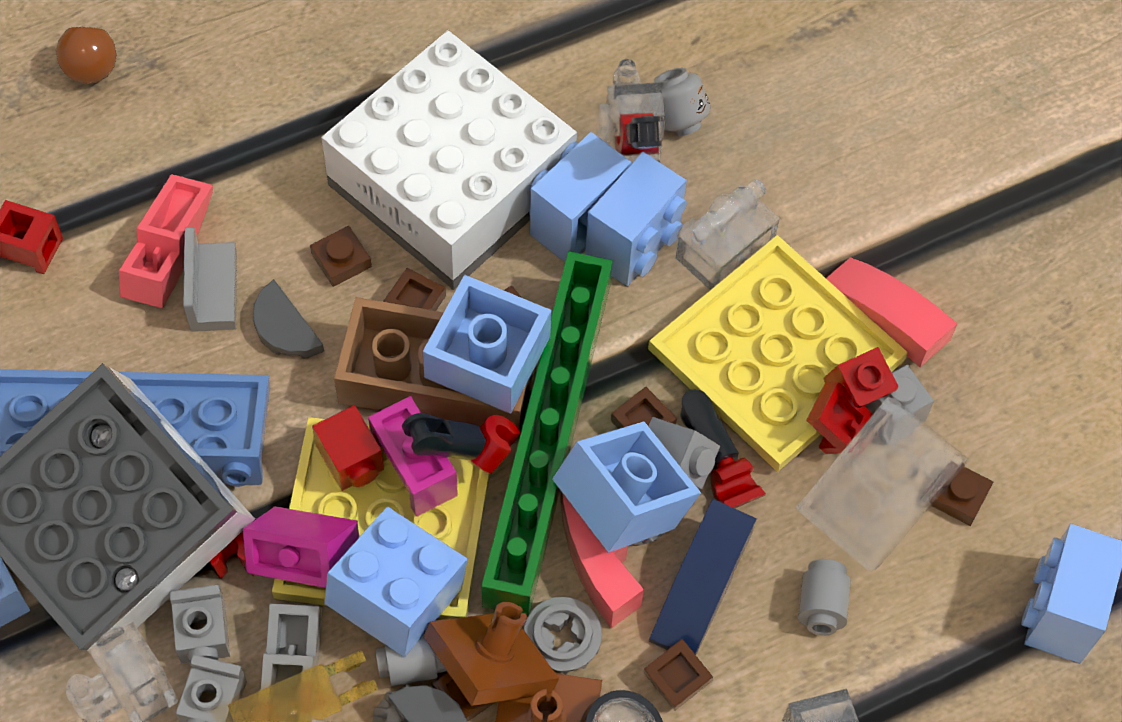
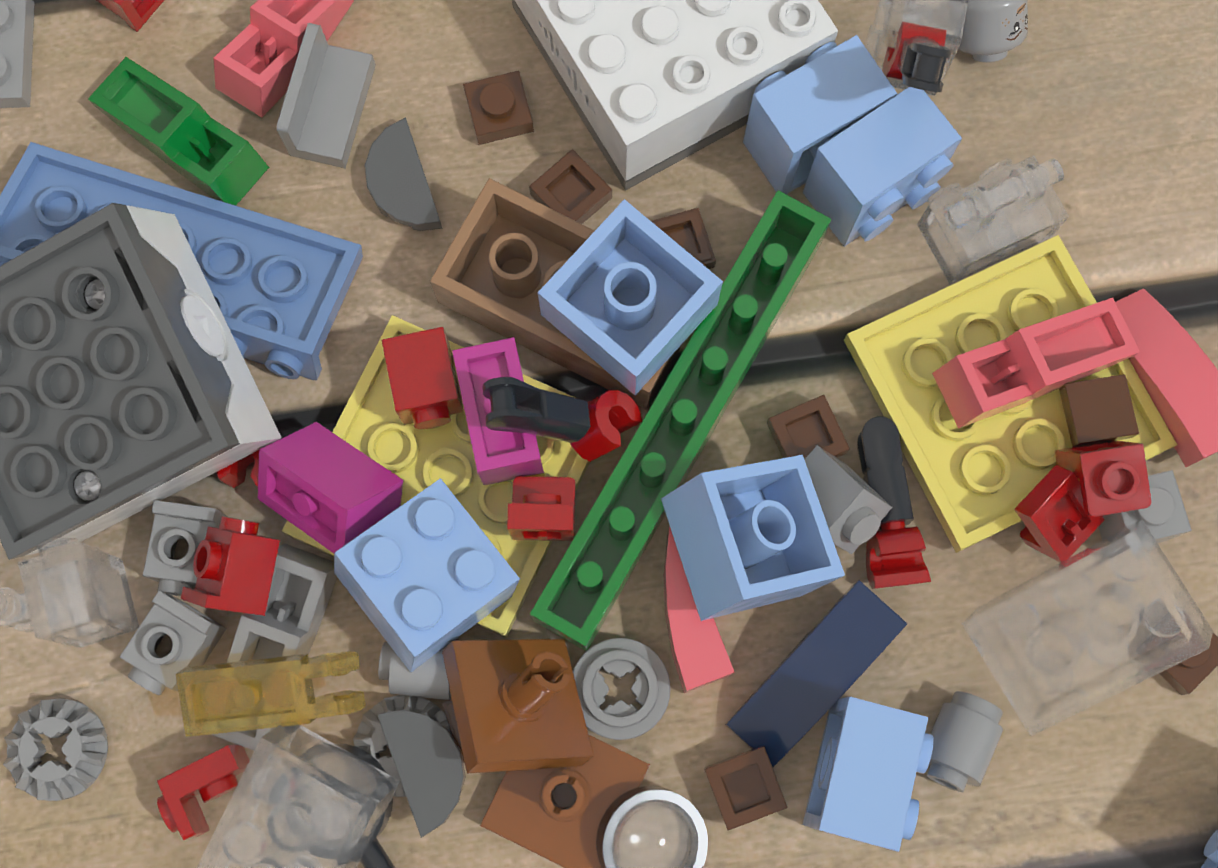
camera: 20 degrees right, 15 degrees up
none -> green slope [88,57,270,206]
none -> red brick [181,516,280,616]
none -> red bracket [507,476,576,541]
none -> light blue brick [803,696,933,852]
none -> coral slope [932,298,1140,429]
none -> reddish brown tile [1059,374,1139,447]

